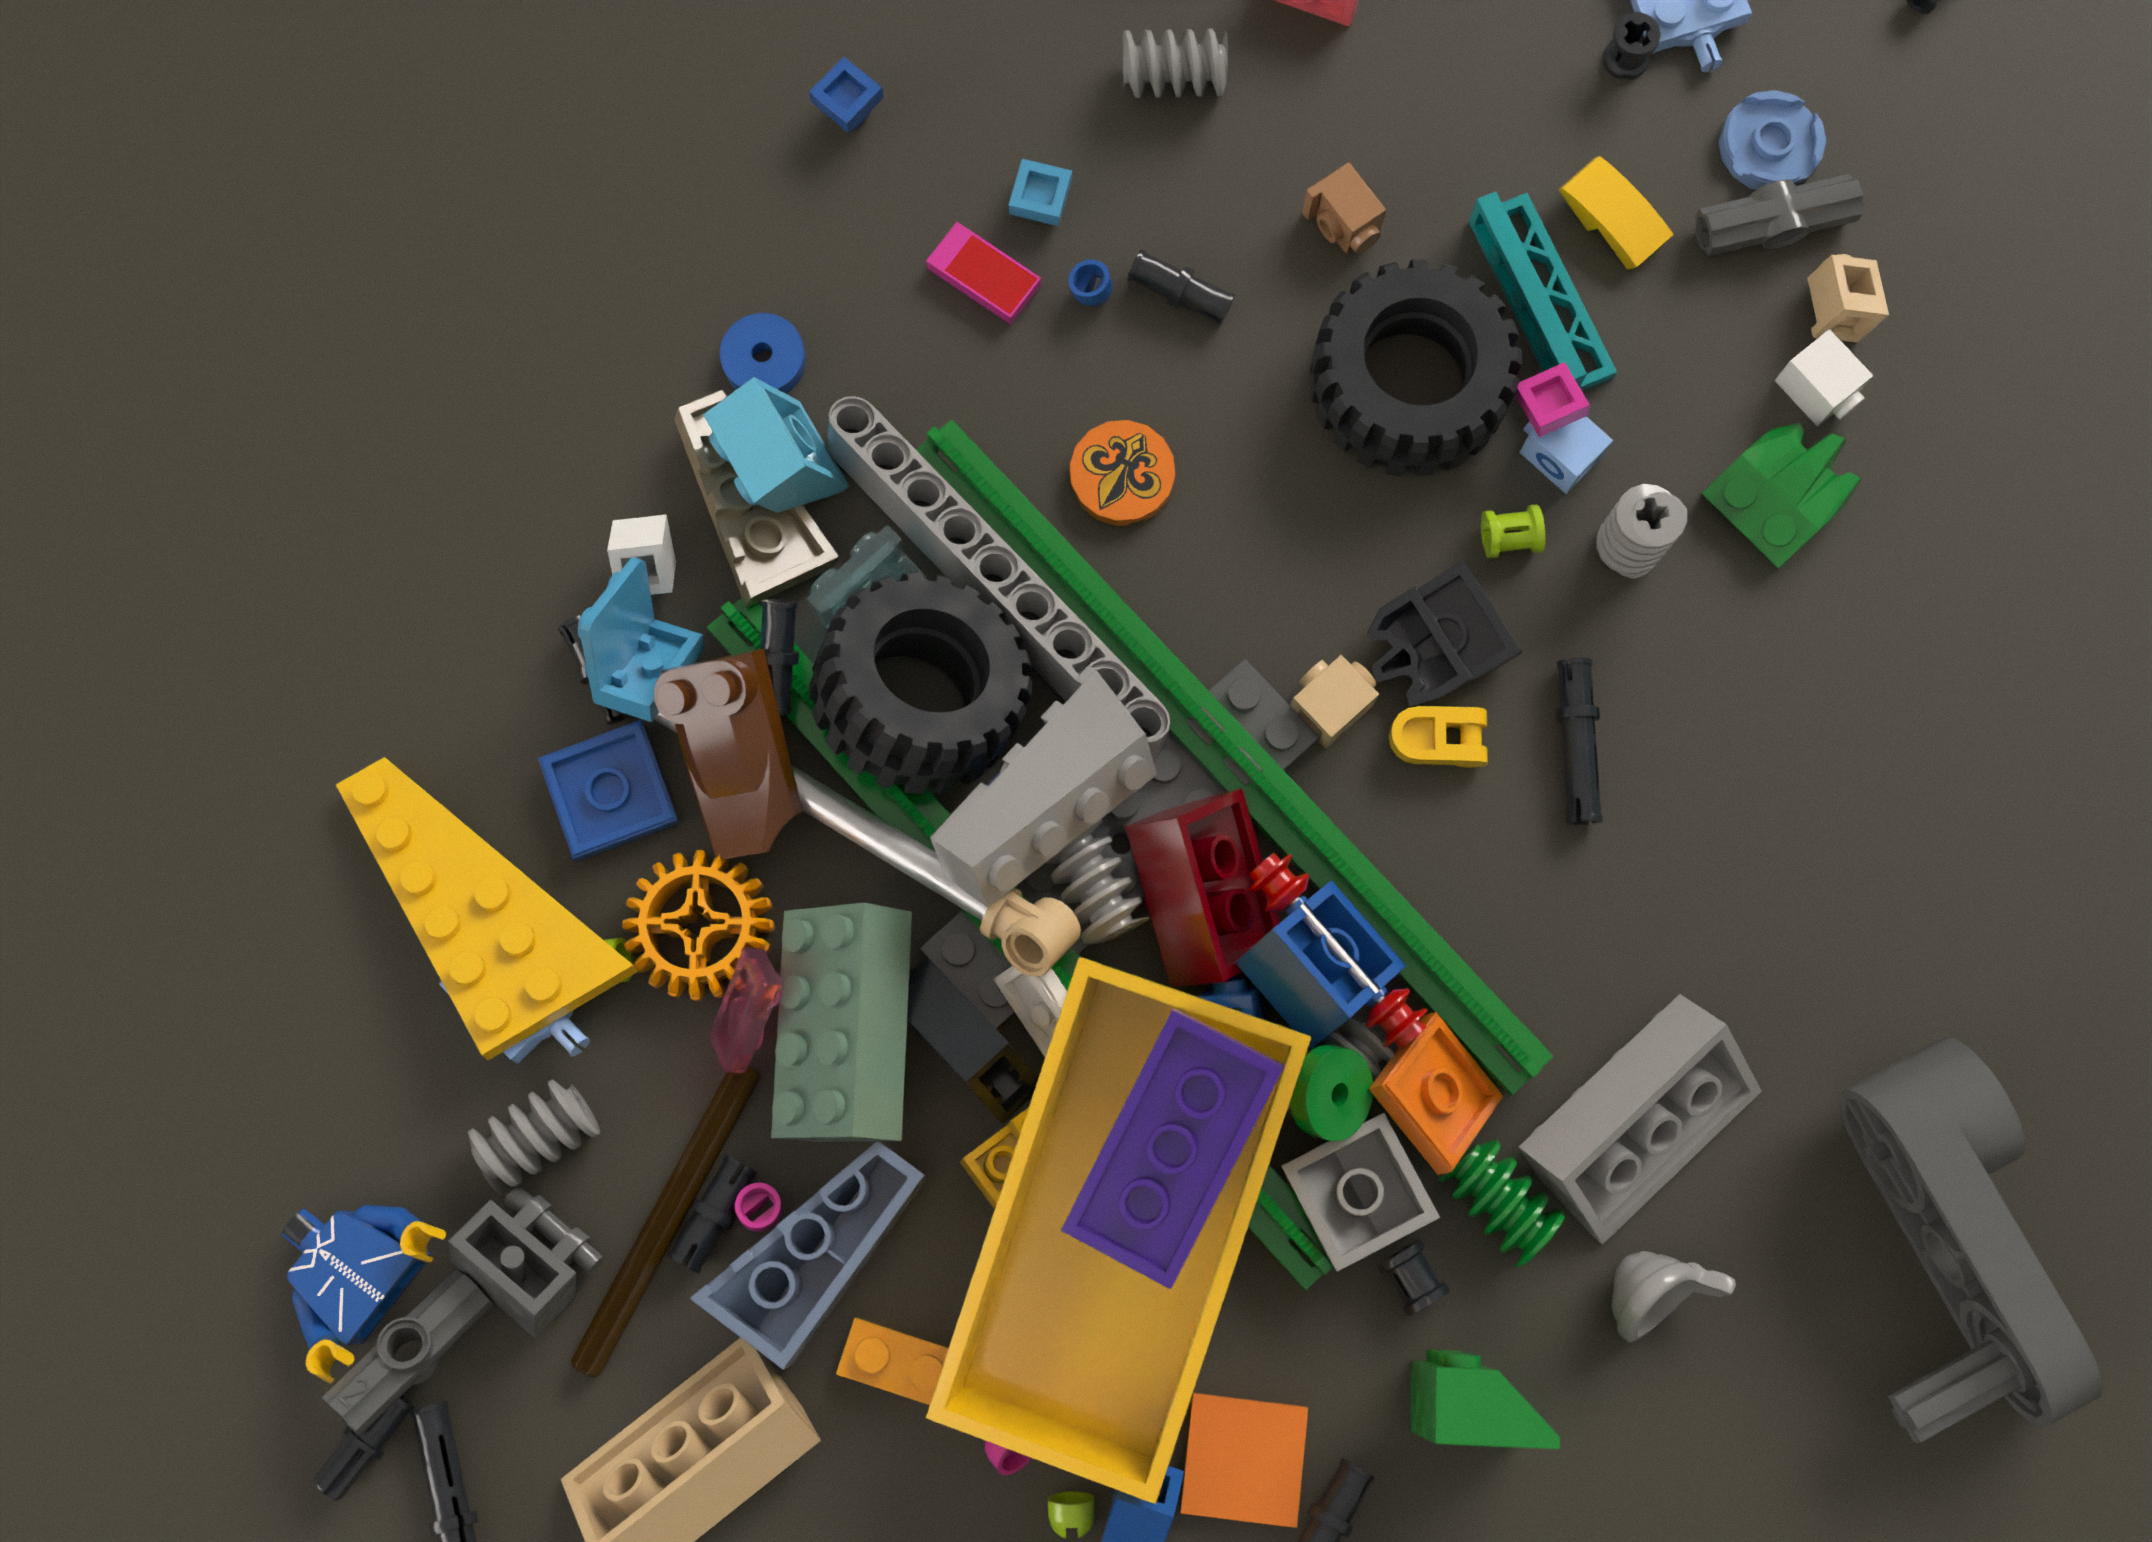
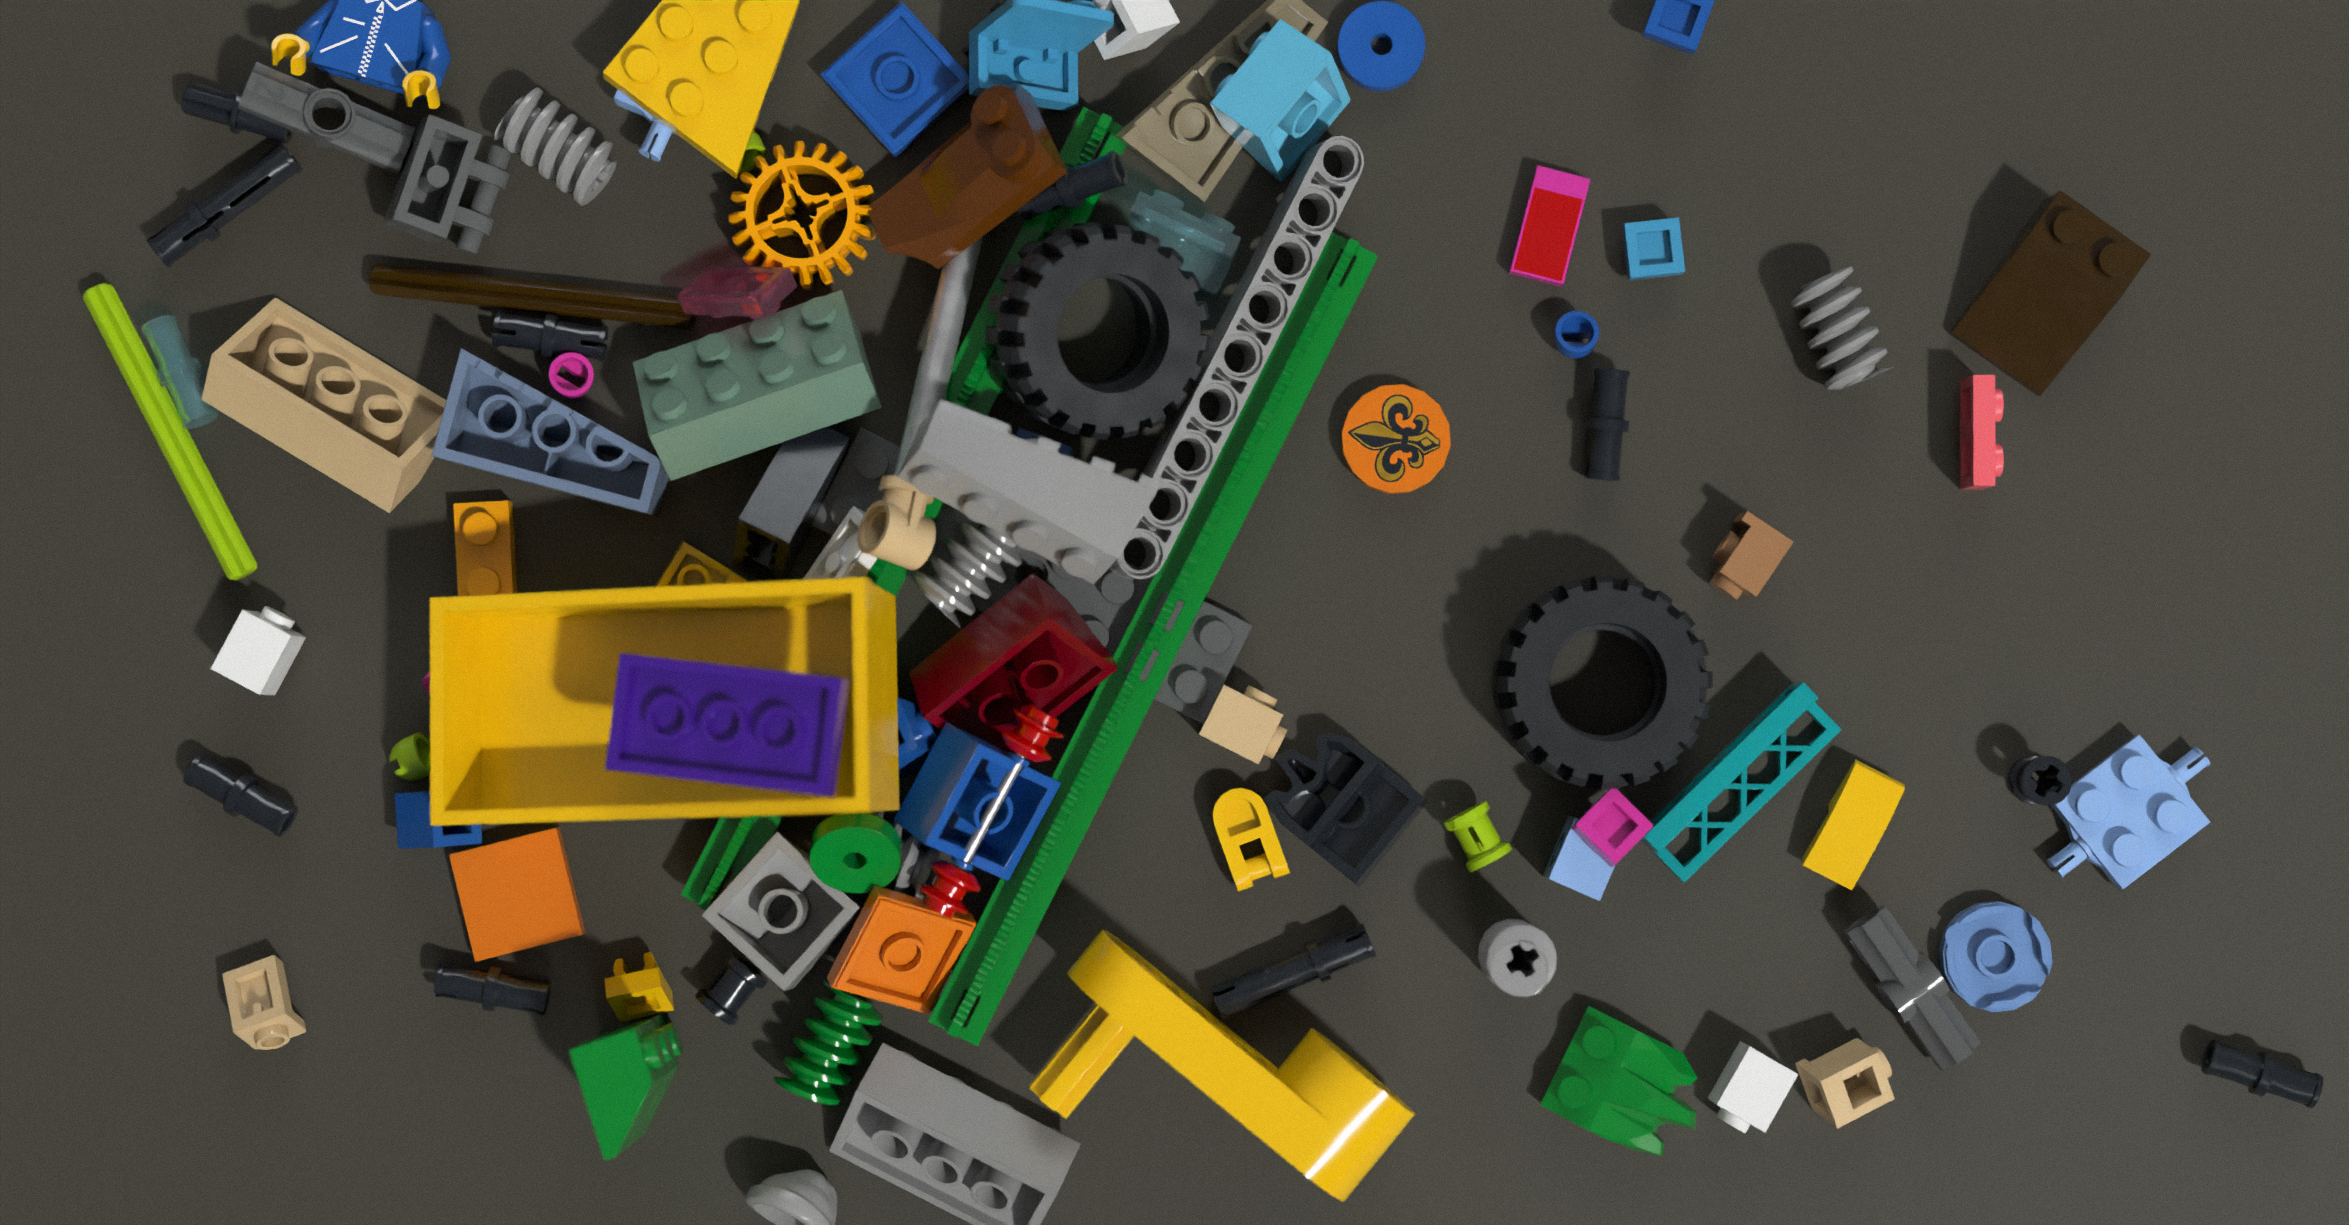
camera: 70 degrees right, 10 degrees up
none -> yellow tile [604,952,674,1022]
none -> yellow beam [1028,929,1415,1202]

